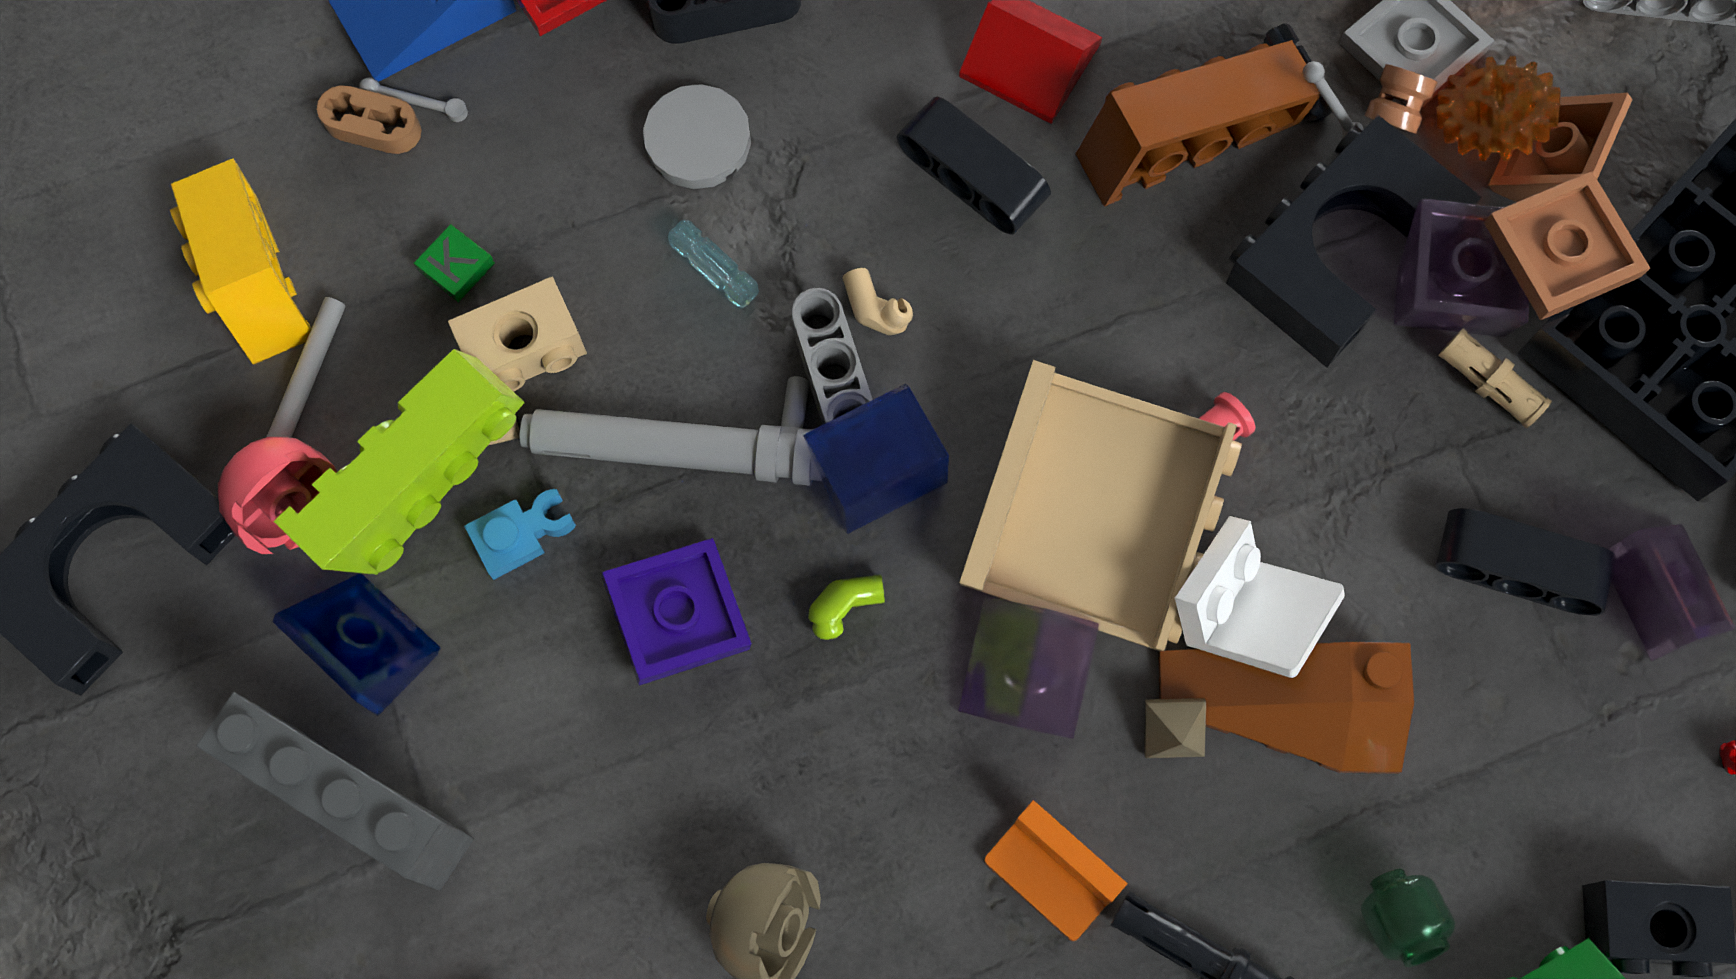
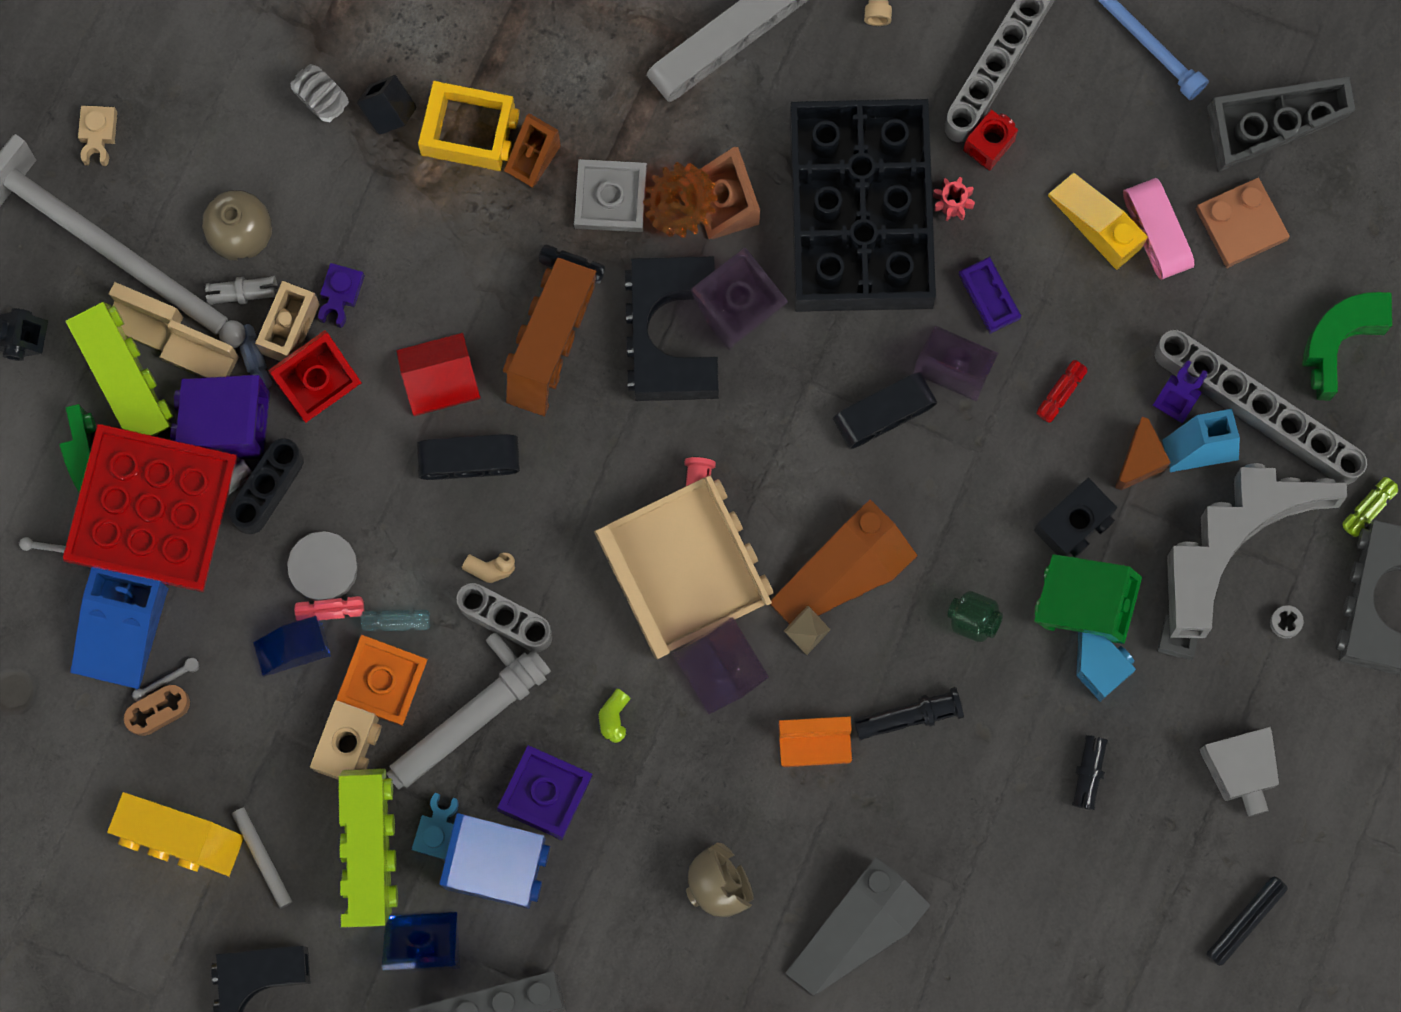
camera: 45 degrees left, 5 degrees up
coral cylinder [218,437,337,554] -> none
green tile [414,224,495,302] -> none
clear blue slope [803,383,949,534] -> none
white bracket [1175,516,1345,678] -> none
light grey hinge [1302,61,1363,138] -> none
nougat wheel [1364,64,1438,134] -> none
tan pin [1438,328,1552,428] -> none
nougat plate [1484,171,1650,320] -> none
none -> clear blue slope [253,616,331,677]
none -> coral axle [294,596,364,623]
none -> orange plate [336,634,428,726]
none -> slope [439,813,550,909]

